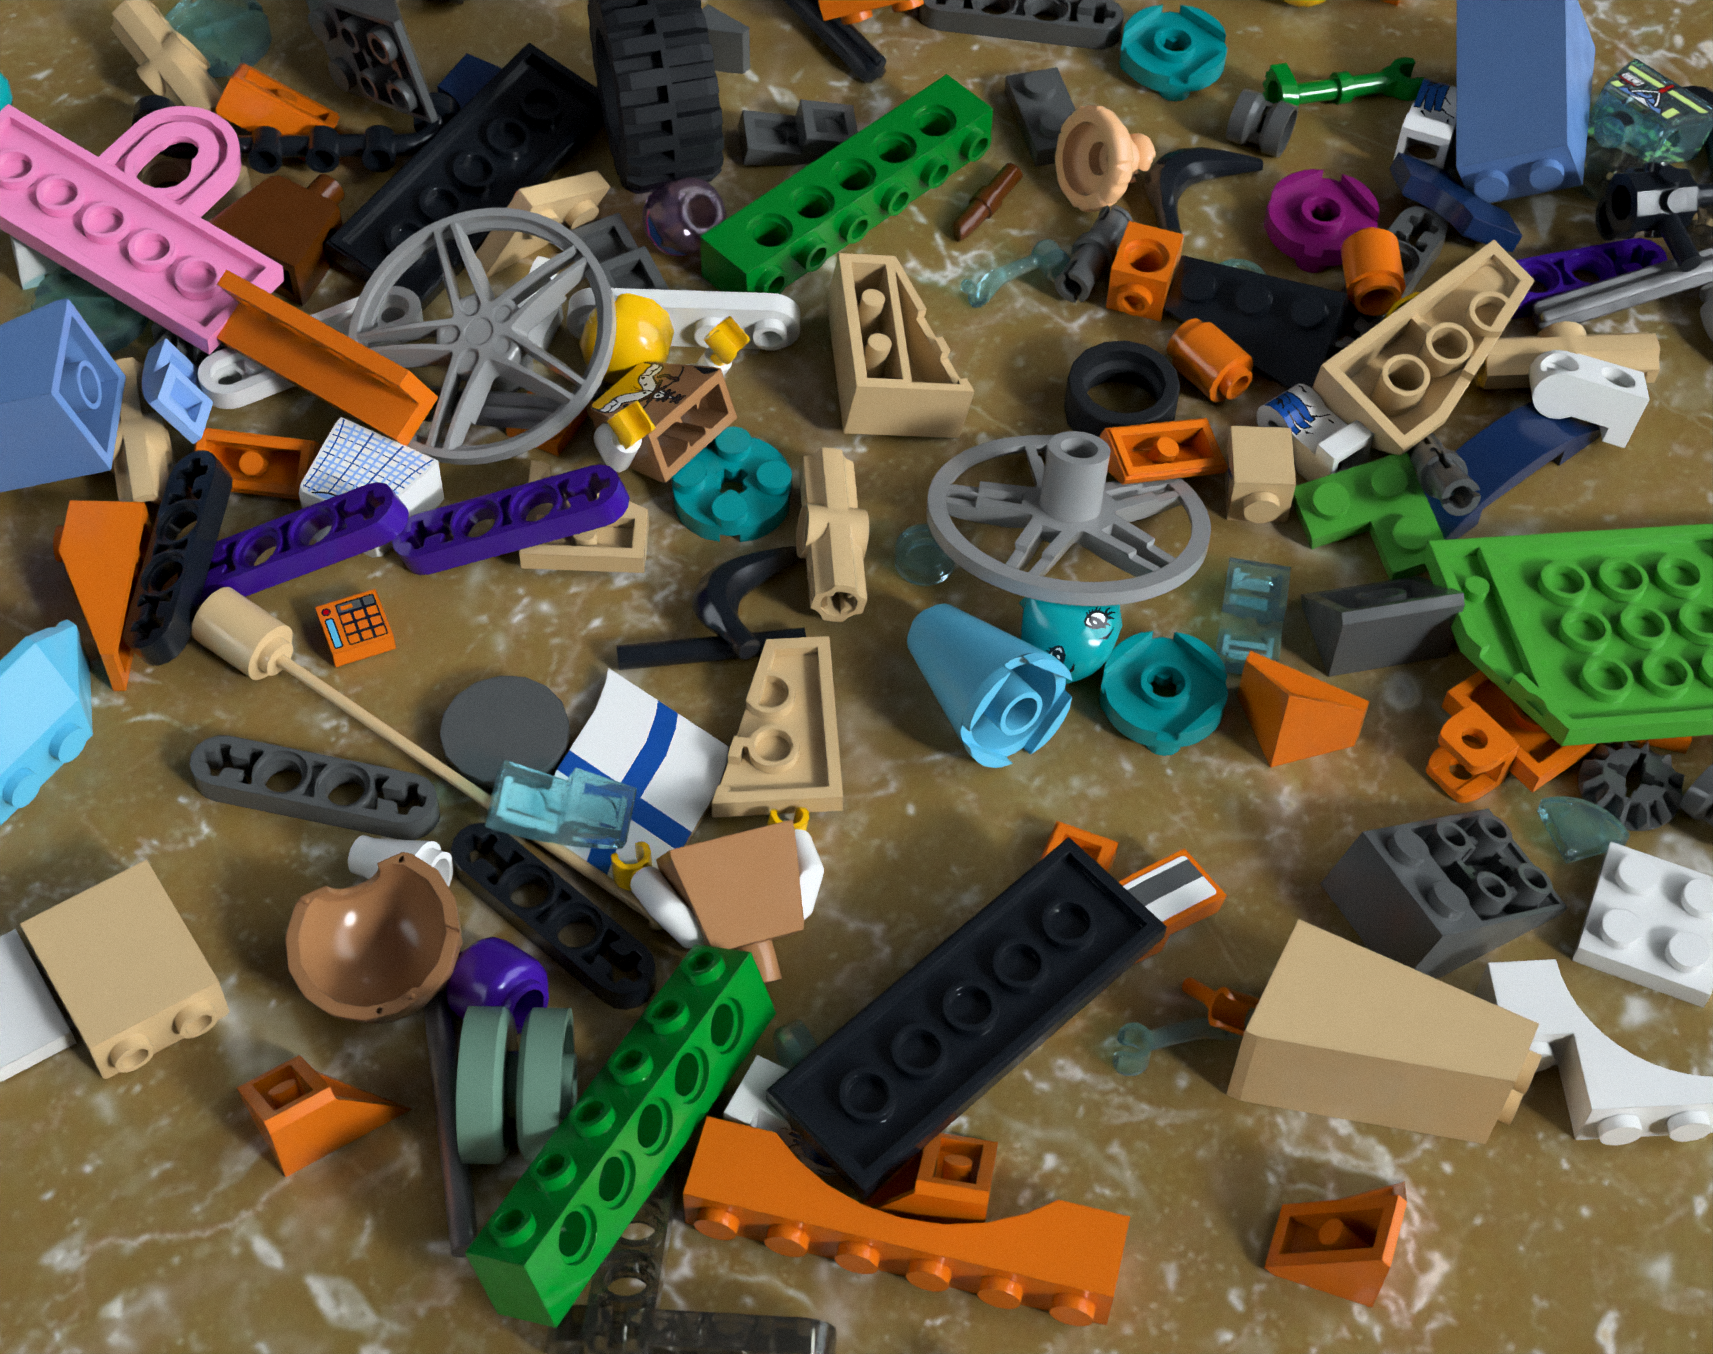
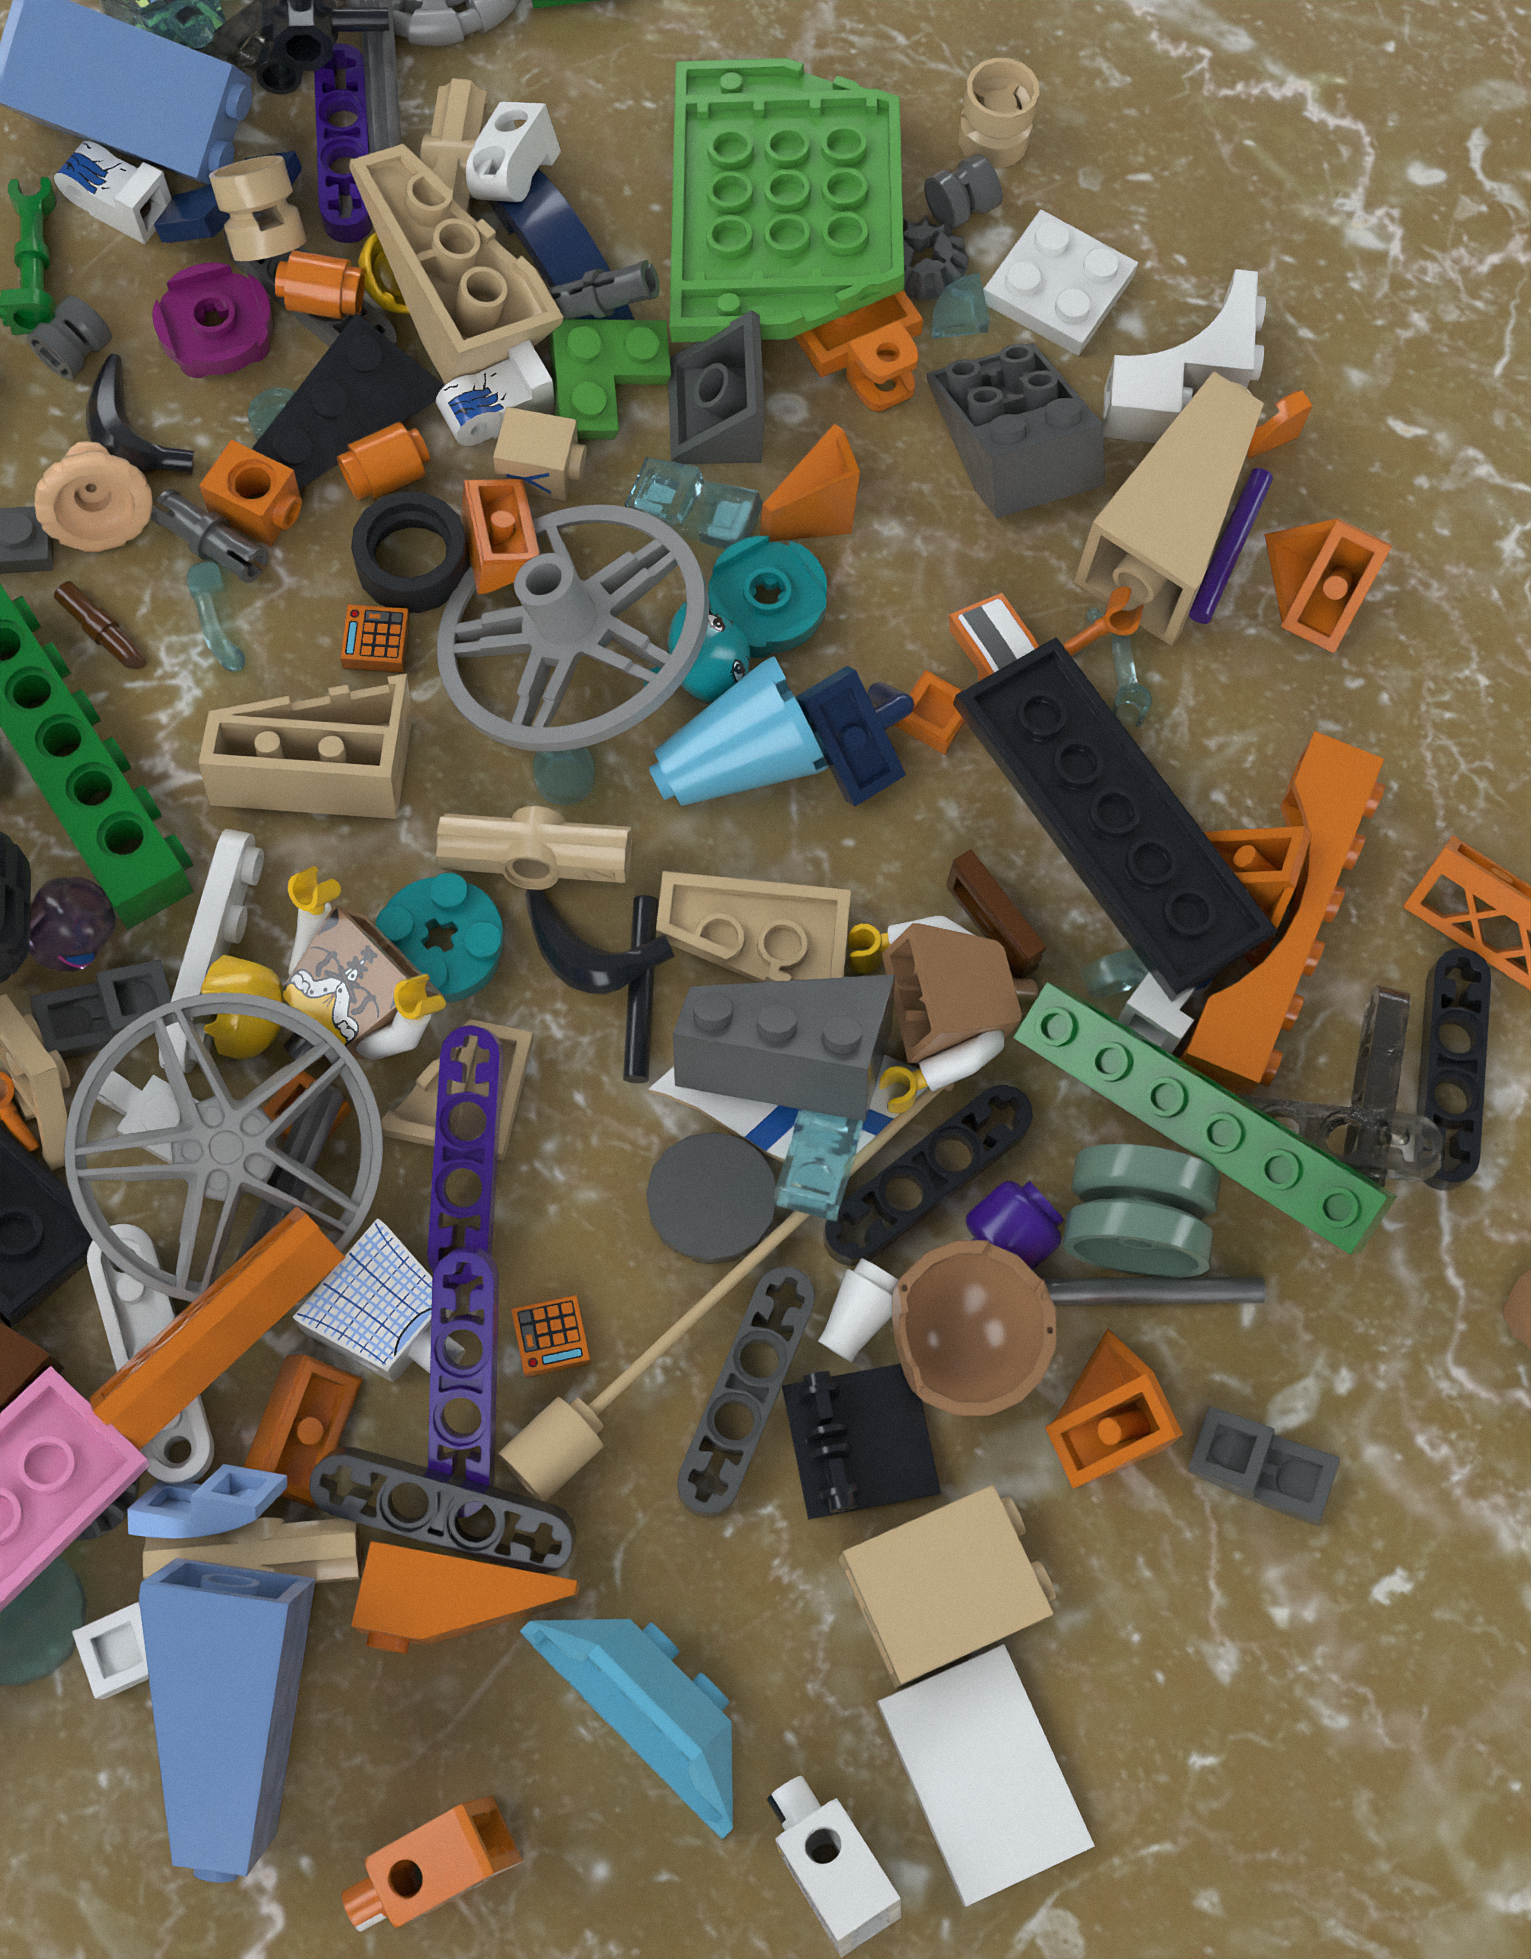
camera: 85 degrees left, 15 degrees up
none -> tan wheel [209,155,307,261]
none -> orange tile [340,604,410,673]
none -> dark grey wedge [673,974,895,1121]
none -> black hinge [782,1363,941,1520]
none -> dark blue plate [795,666,915,807]
none -> reddish brown tile [946,849,1047,978]
none -> dark purple bar [1188,468,1273,624]
none -> dark grey slope [1188,1406,1340,1527]
none -> orange tile [1247,390,1313,459]

